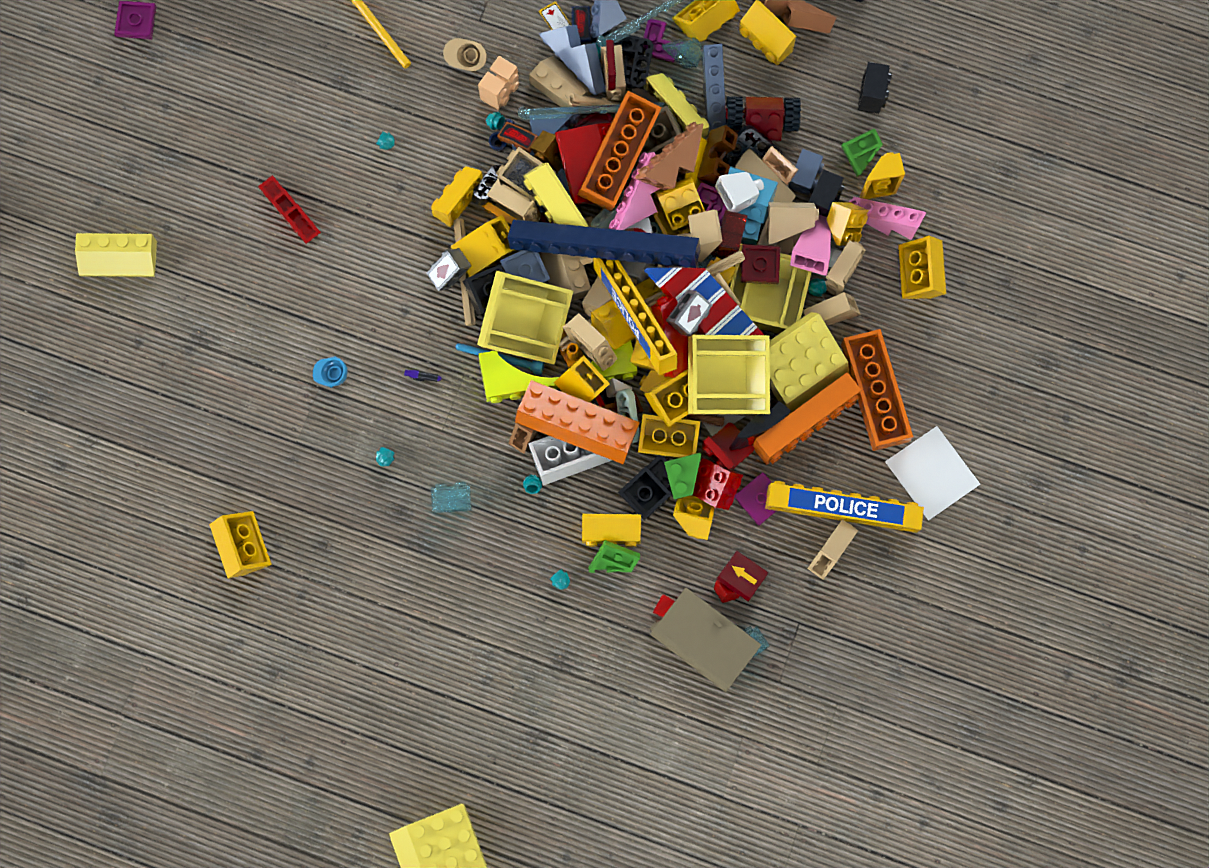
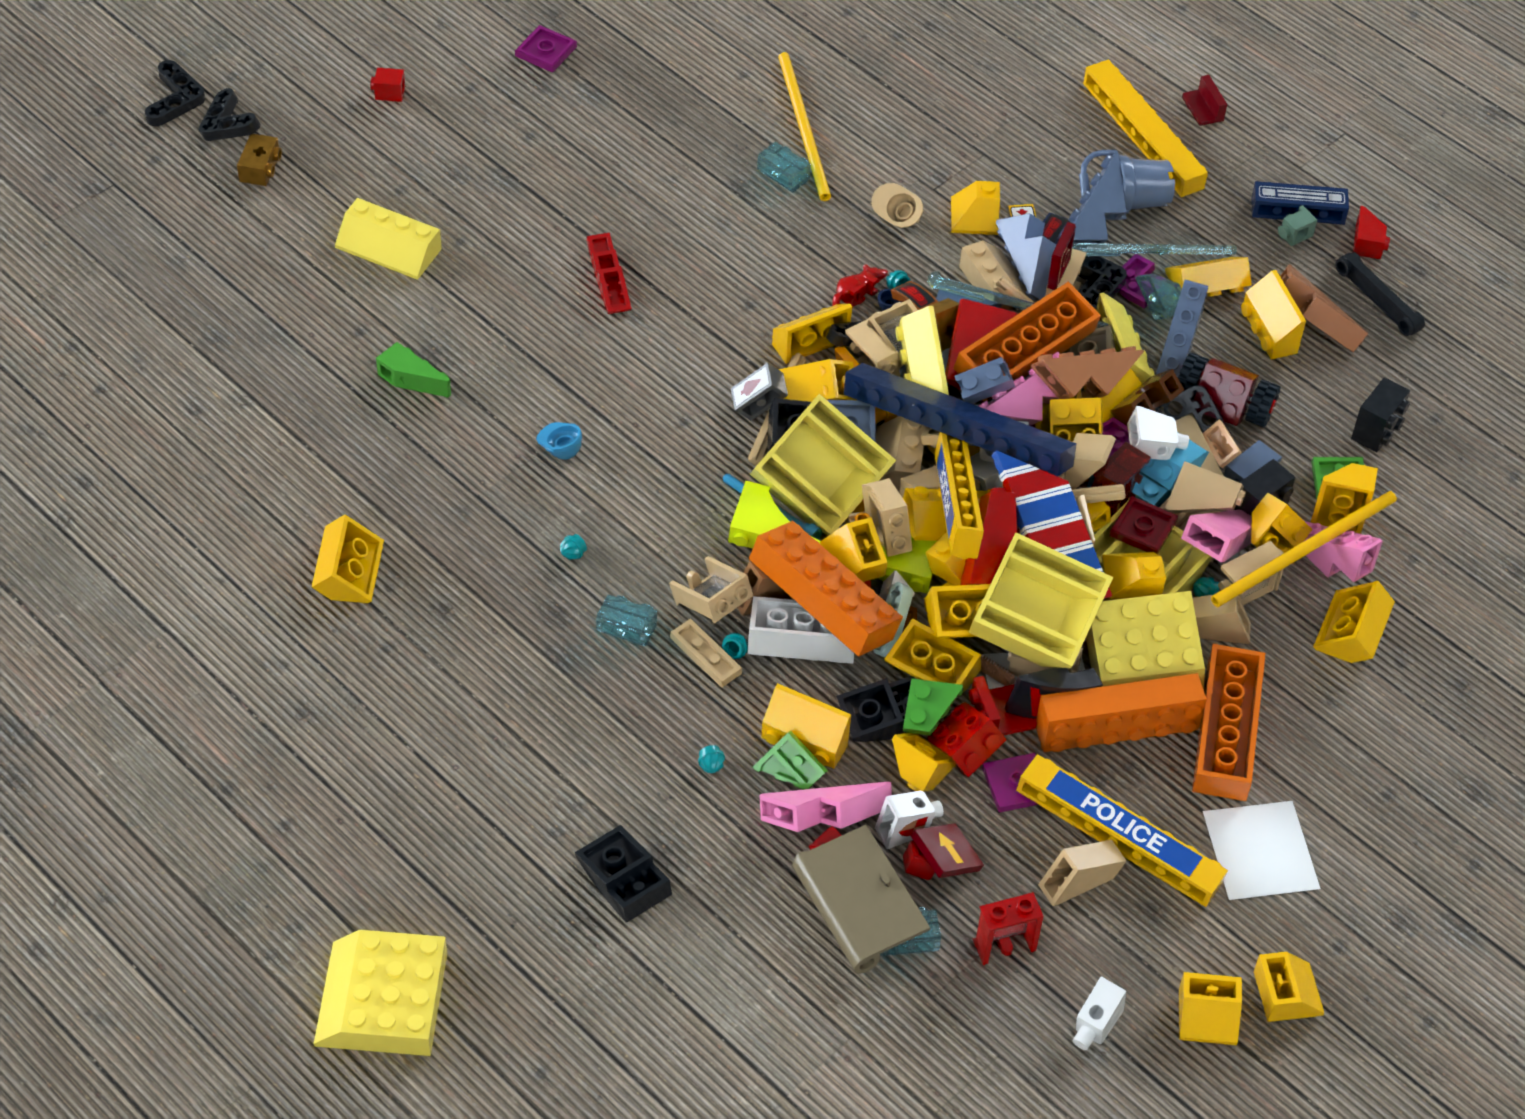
camera: 25 degrees right, 25 degrees down
teal plate [376,131,395,150] -> none
piece [404,369,442,382] -> none
light nougat piece [478,56,519,111] -> none
brick [666,290,713,336] -> none
none -> red brick [370,67,406,102]
none -> bright green slope [376,342,451,397]
none -> black slope [575,825,672,923]
none -> tan window [669,556,754,623]
none -> tan plate [670,618,742,688]
none -> clear light blue brick [757,142,811,193]
none -> bright pink slope [760,782,892,832]
none -> red animal [832,264,888,308]
none -> white torso [875,791,944,849]
none -> yellow slope [951,181,1000,235]
none -> sand blue brick [955,357,1016,404]
none -> red window [972,892,1044,965]
none -> white torso [1072,977,1126,1050]
none -> yellow slope [1101,552,1166,599]
none -> yellow slope [1179,972,1242,1045]
none -> yellow piece [1211,491,1397,607]
none -> yellow slope [1254,952,1324,1022]

